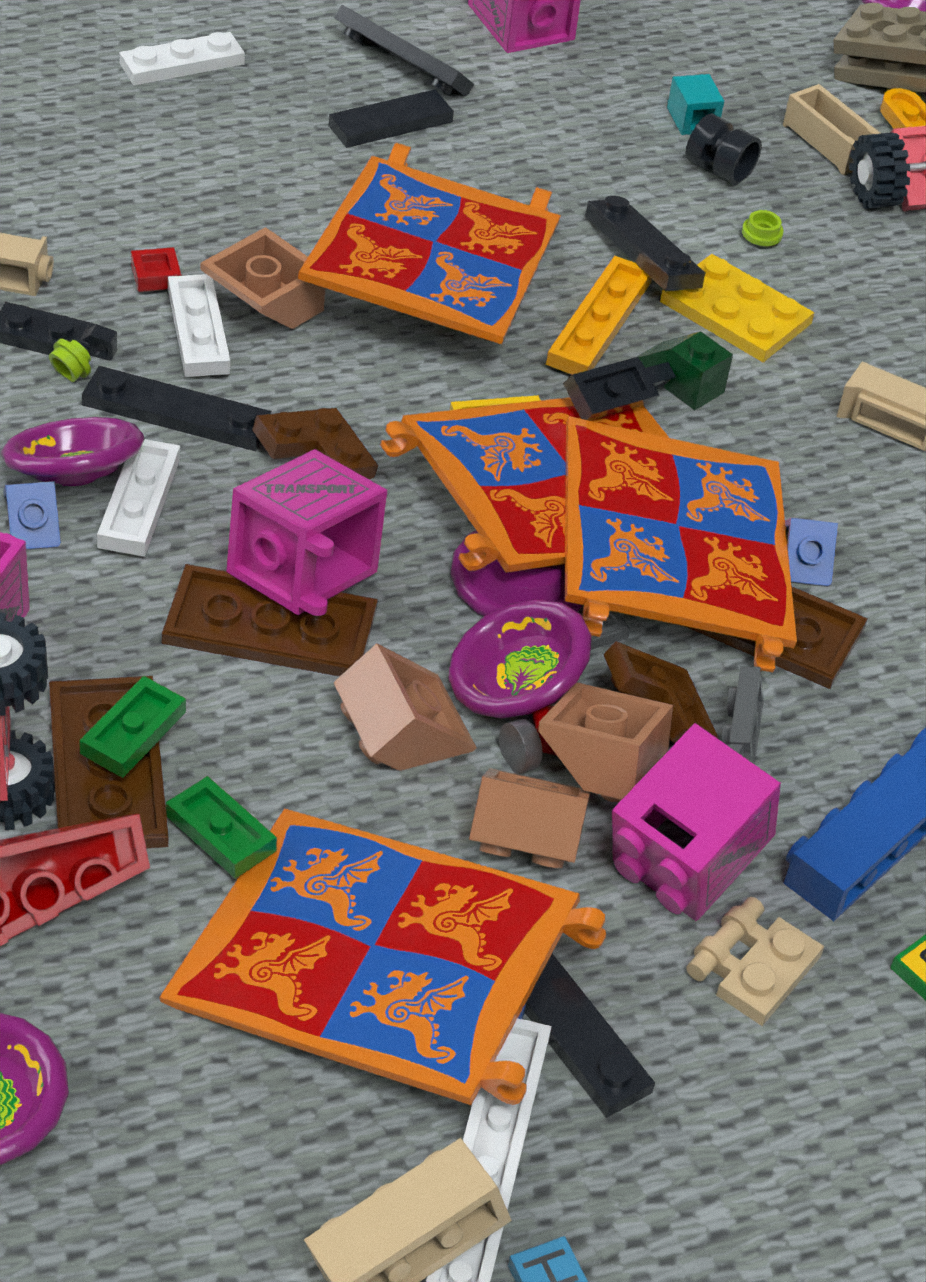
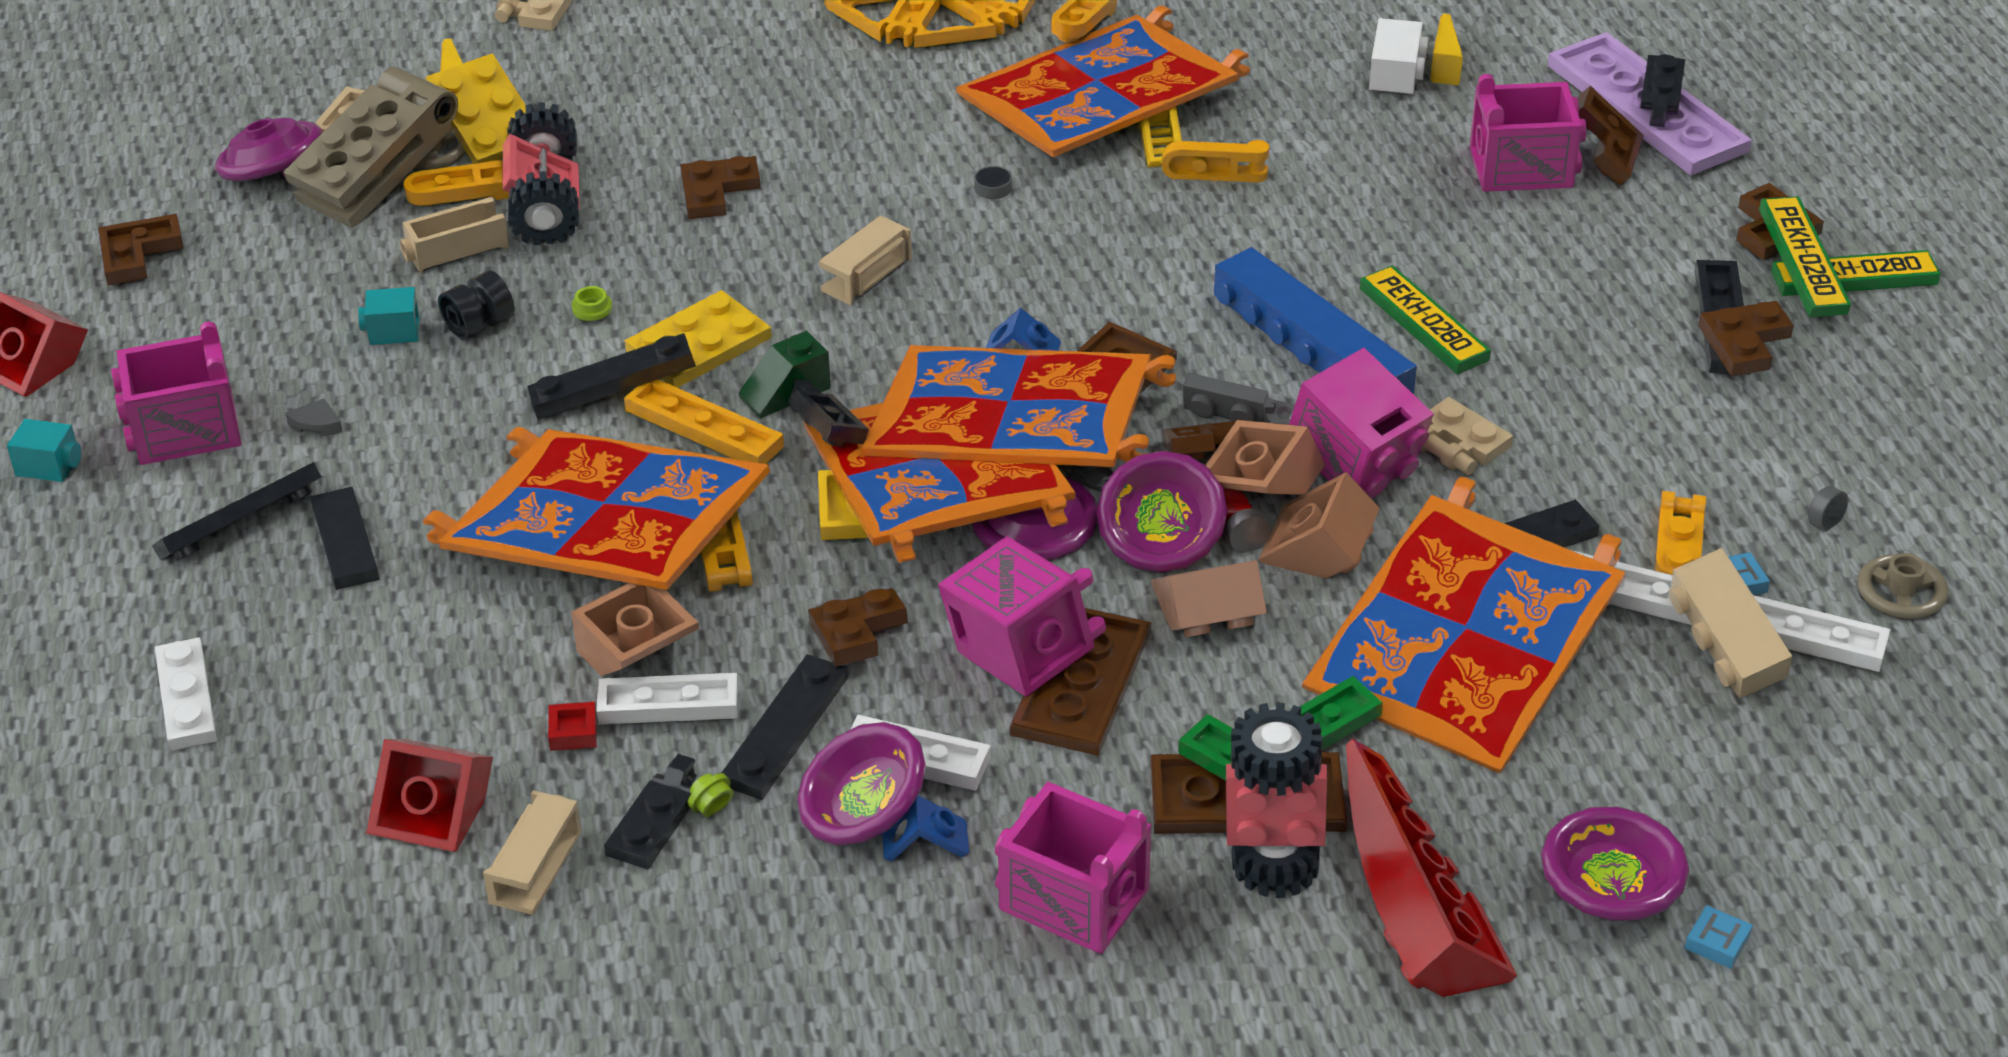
camera: 75 degrees left, 5 degrees down
none -> dark grey tile [285,399,343,436]
none -> red slope [366,739,493,852]
none -> light orange plate [701,510,753,592]
none -> light orange plate [1654,490,1706,575]

